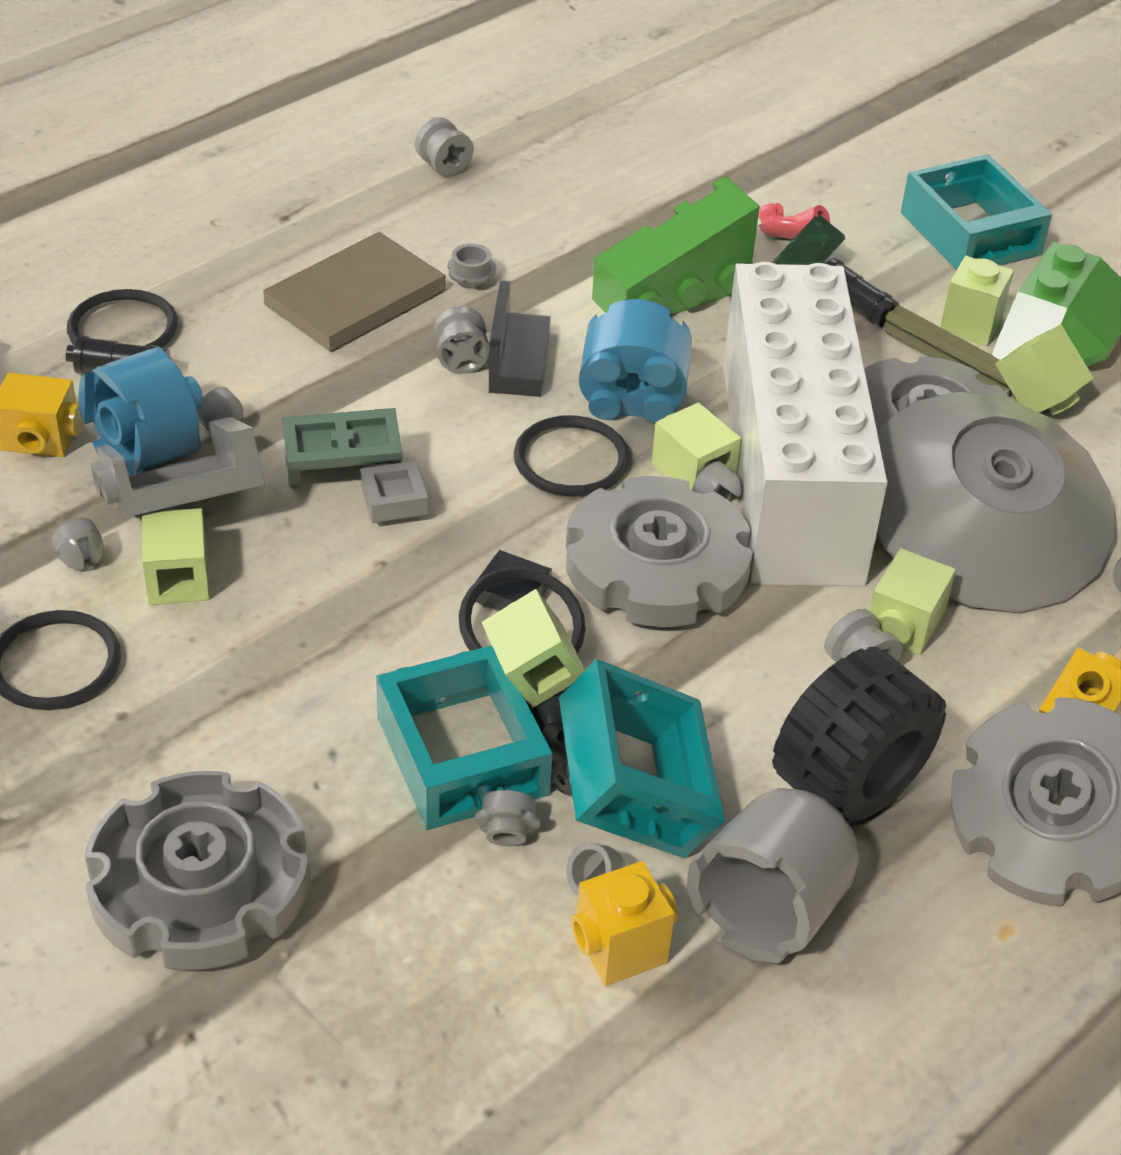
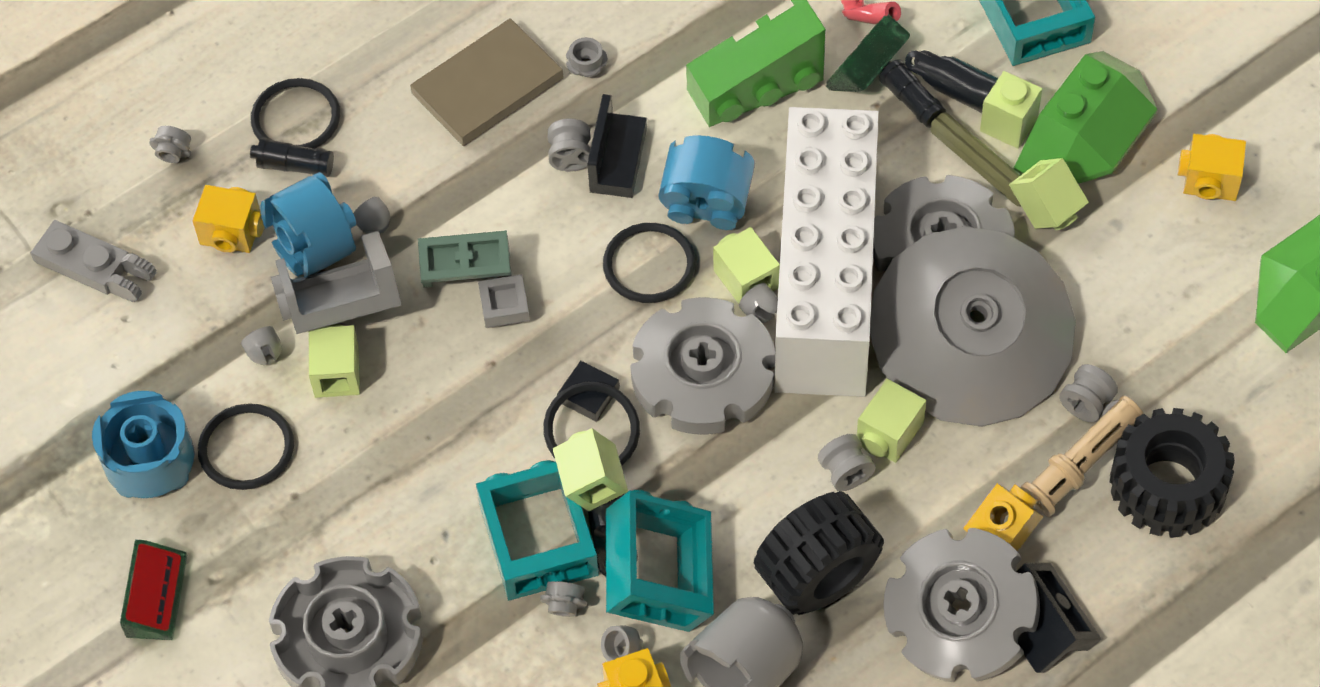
camera: 10 degrees right, 15 degrees up
none -> black piece [905,50,998,113]

